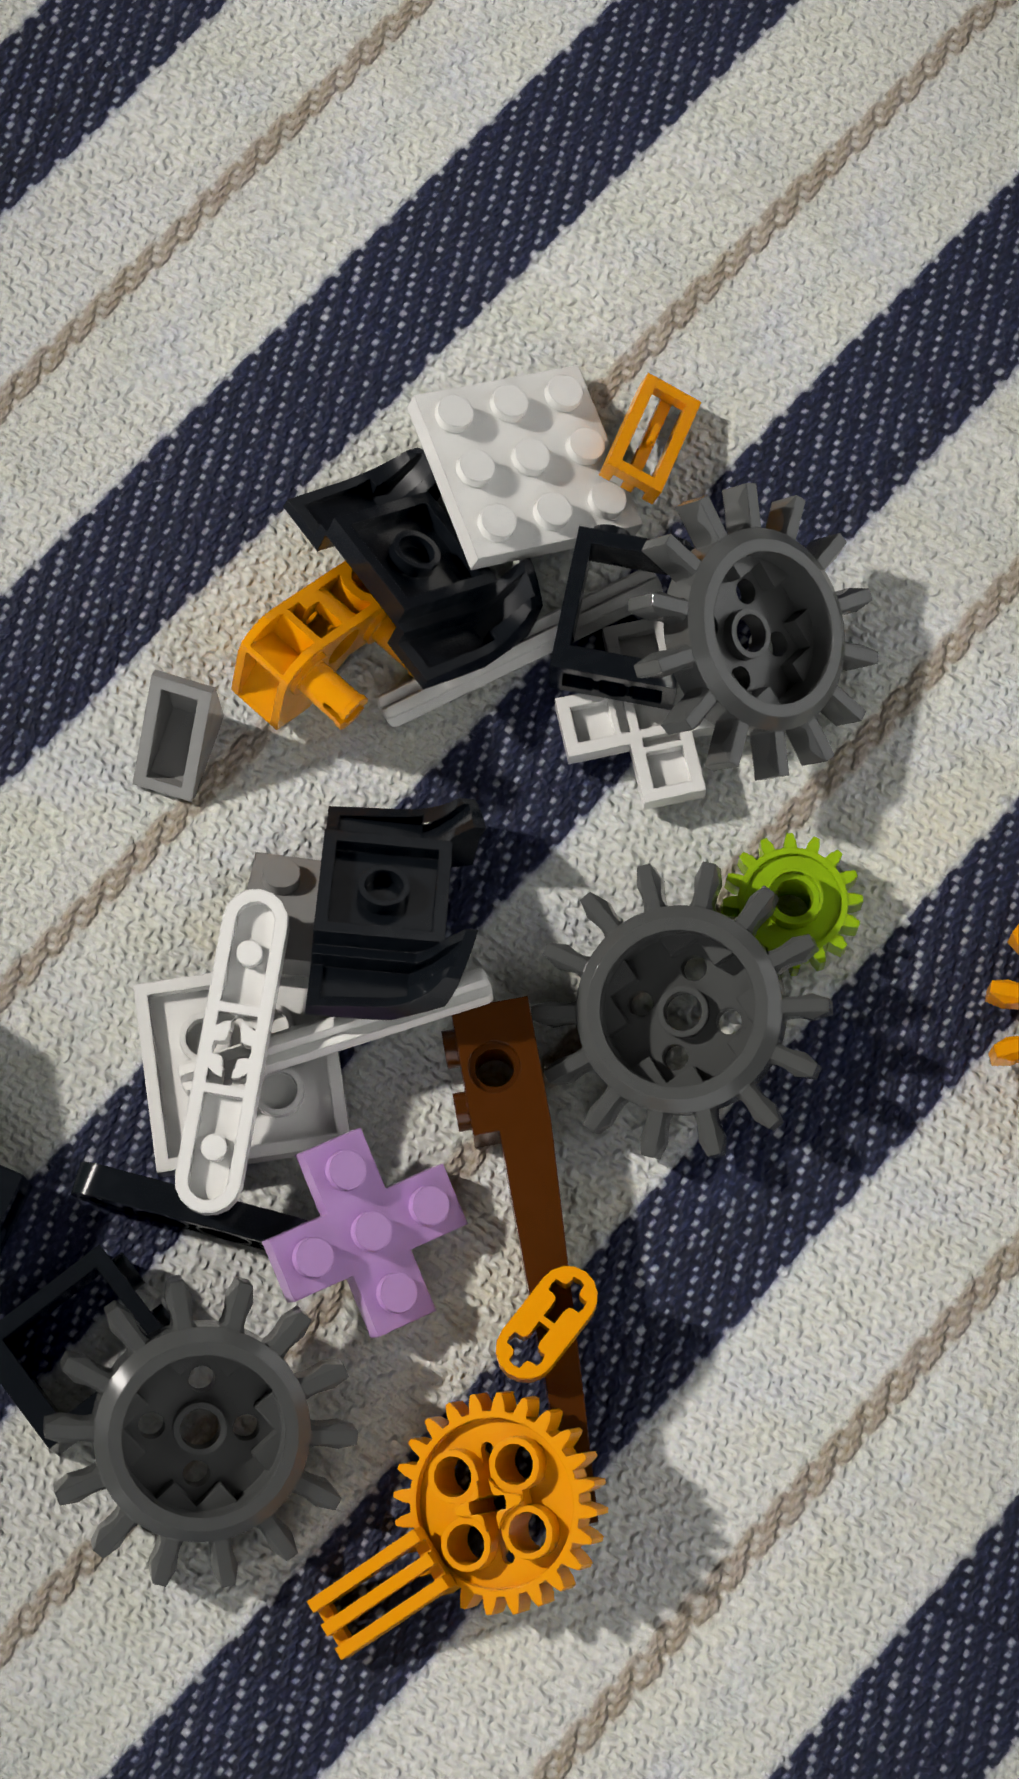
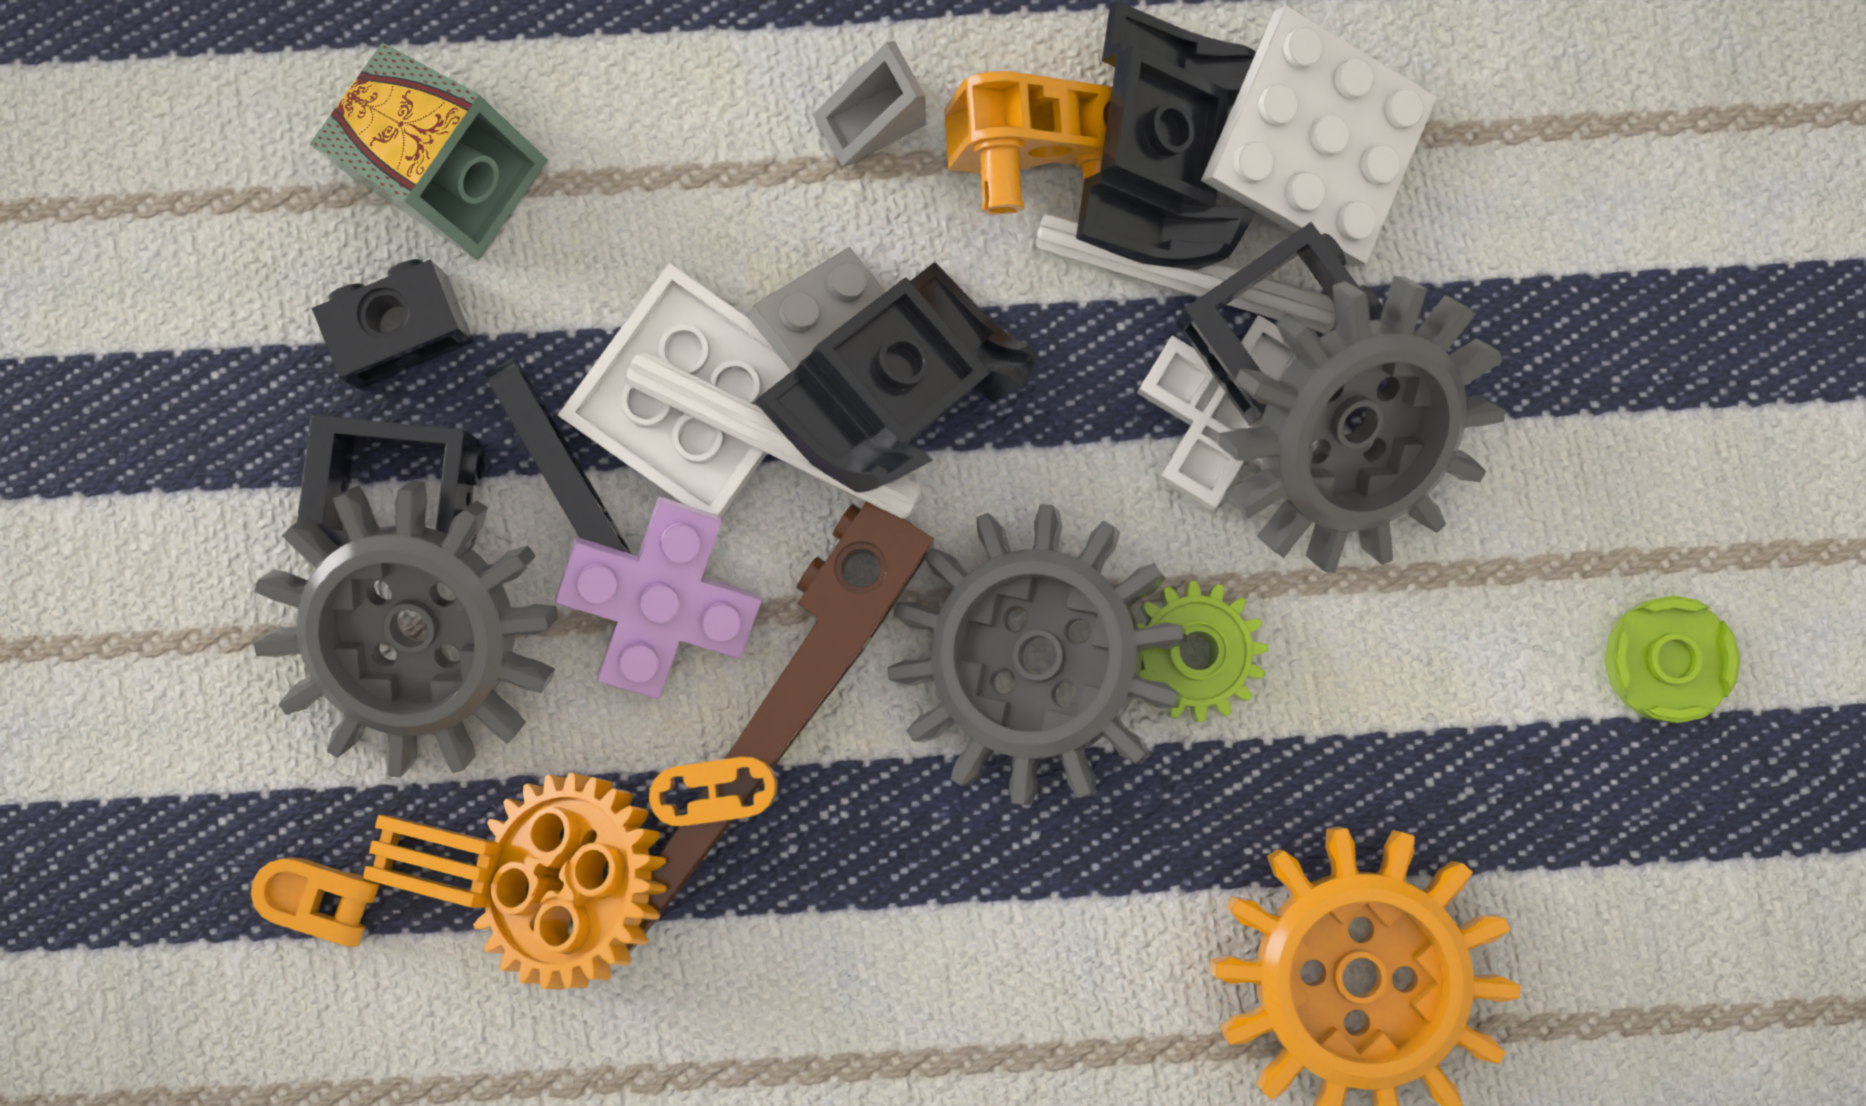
camera: 45 degrees right, 10 degrees up
white piece [175,889,290,1216] -> none
light orange tile [599,372,701,504] -> none
none -> light orange plate [251,857,380,947]

